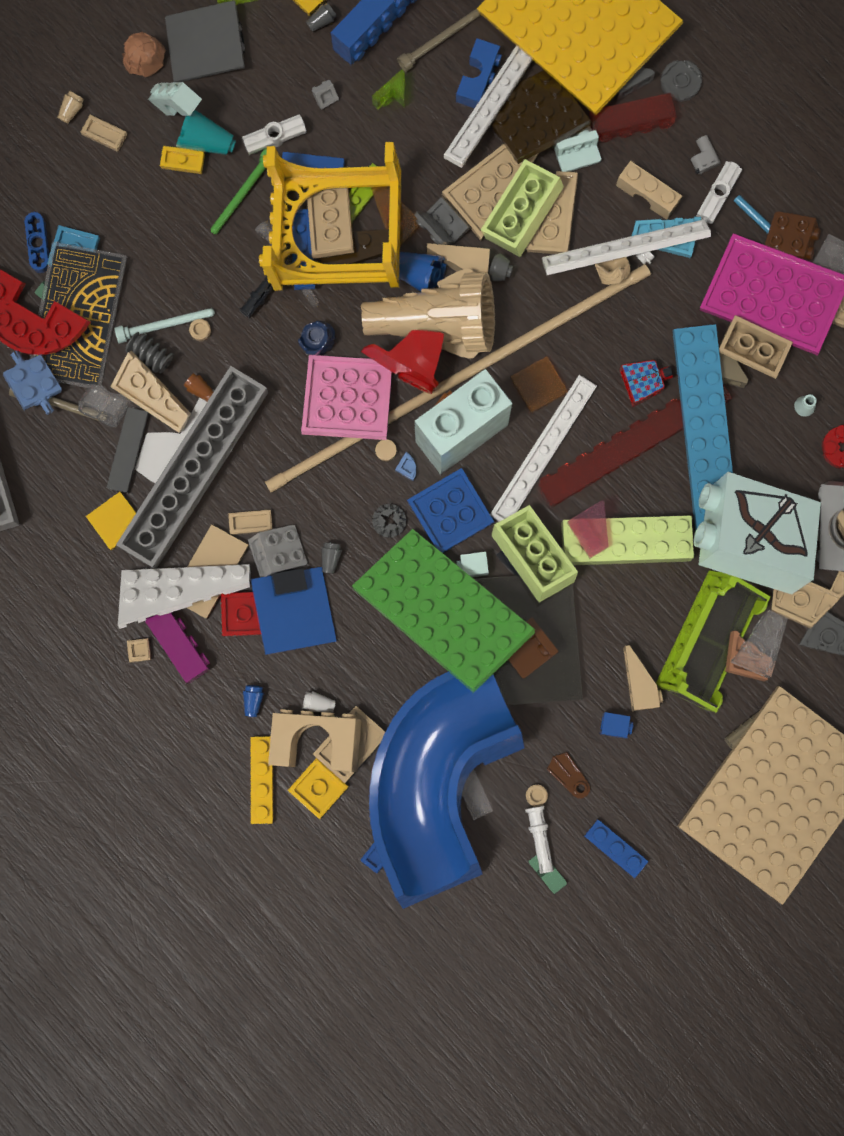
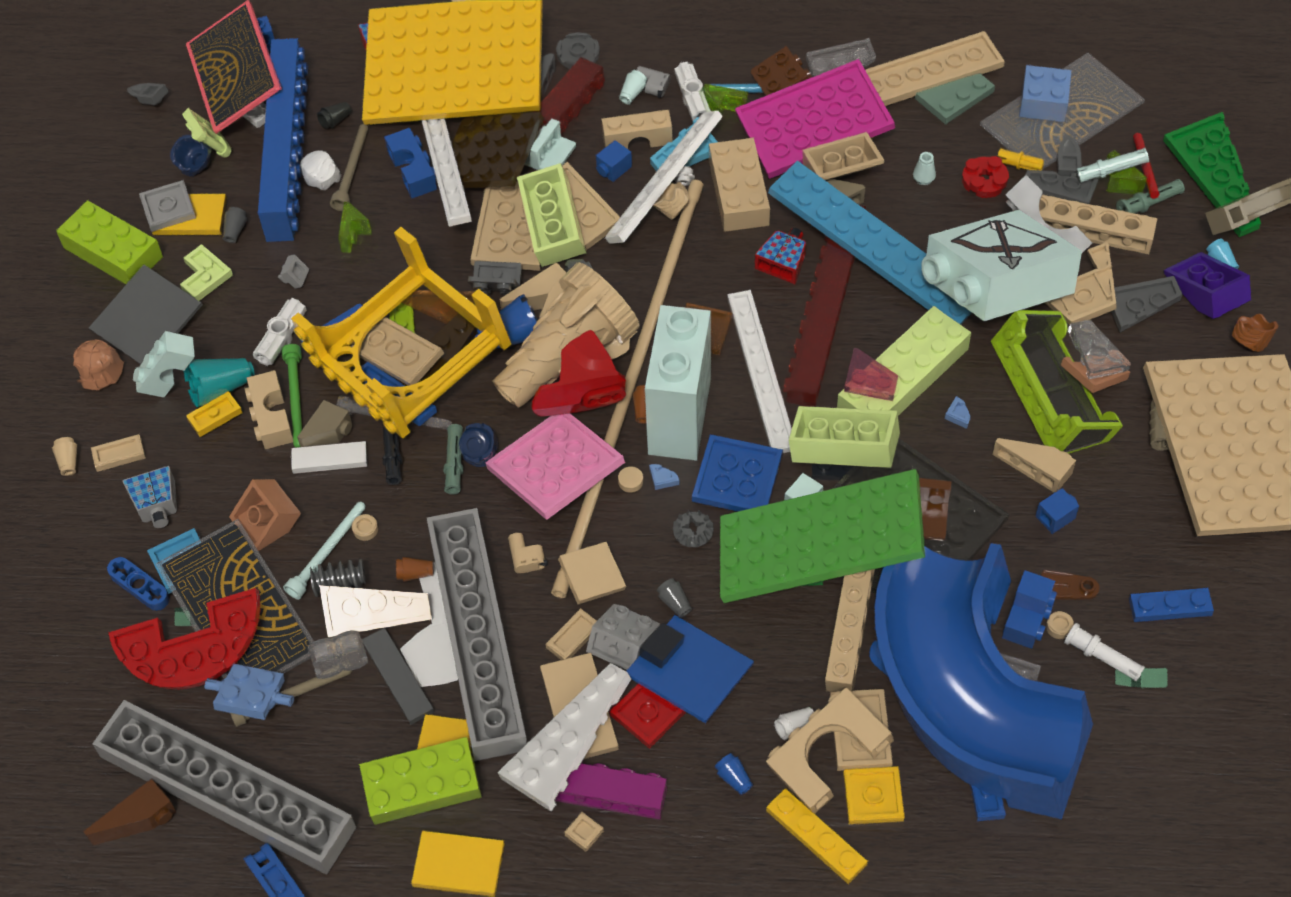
camera: 45 degrees left, 25 degrees down
none -> torso [122,466,177,528]
none -> yellowish green plate [180,244,233,301]
none -> nougat slope [229,479,301,551]
none -> tan arch [244,370,293,449]
none -> white tile [292,441,367,474]
none -> dark tan slope [297,400,352,447]
none -> white hair [300,150,341,190]
none -> lime brick [359,737,482,825]
none -> yellow tile [412,831,505,897]
none -> sand green pin [443,424,463,495]
none -> tan piece [508,533,547,573]
none -> tan tile [558,542,626,604]
none -> blue brick [596,140,632,182]
none -> light aqua cone [619,70,647,104]
none -> clear neon green slope [704,84,748,120]
none -> tan brick [709,138,770,232]
none -> tan brick [825,569,875,692]
none -> medium blue tile [945,396,970,429]
none -> blue brick [1002,571,1057,649]

